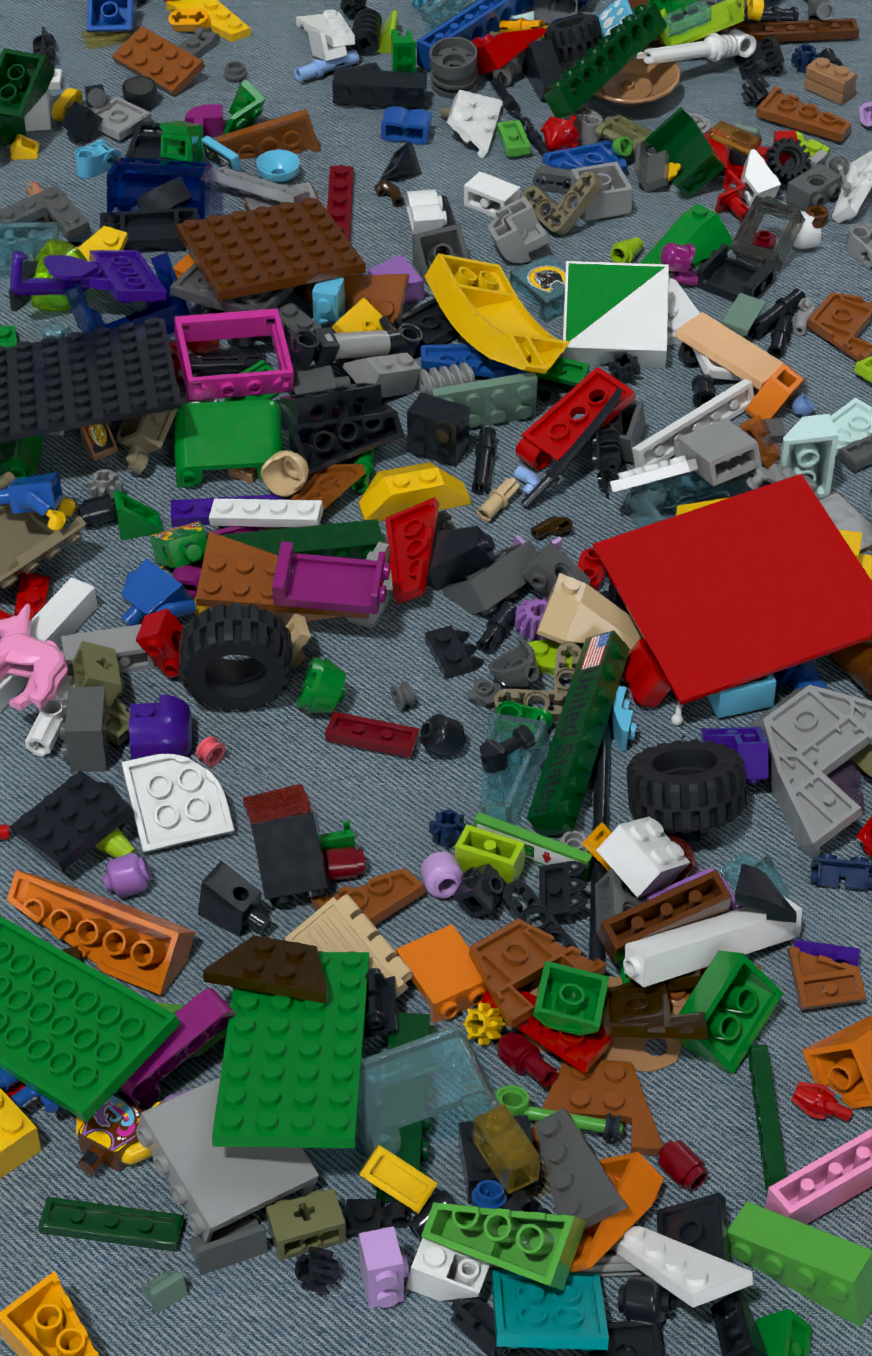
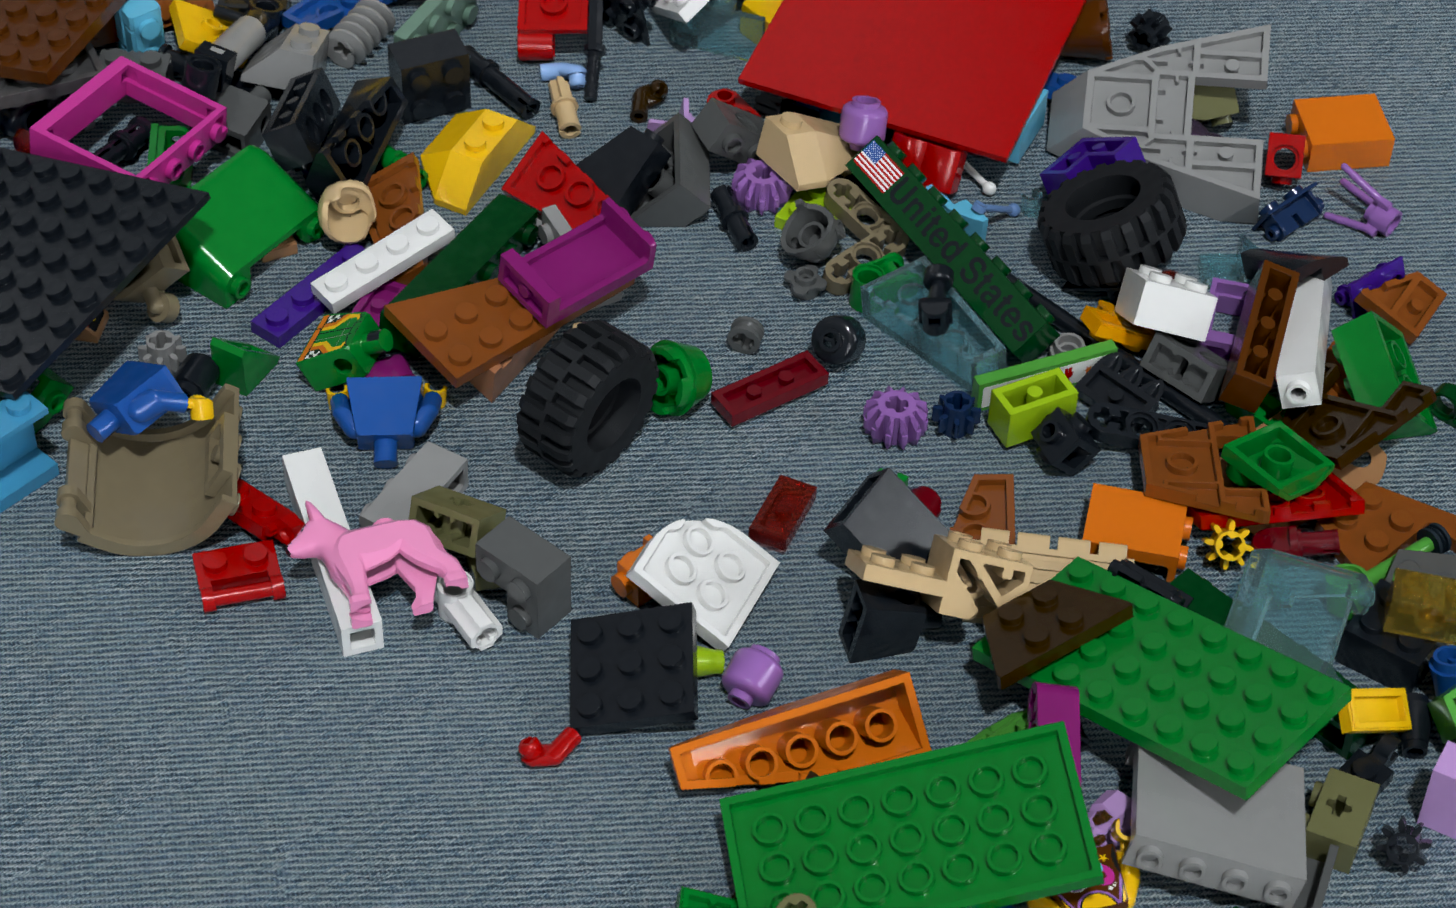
camera: 50 degrees left, 0 degrees up
dark purple brick [129,694,193,760] -> none
red brick [136,608,184,679] -> none
coral bush [196,736,226,767] -> none
lavender head [420,852,463,898] -> none
black plate [425,625,484,680] -> none
none -> medium lavender head [839,95,888,151]
none -> tan piece [845,530,1034,620]
none -> medium lavender gear [863,385,929,450]
none -> medium blue hinge [972,200,1020,217]

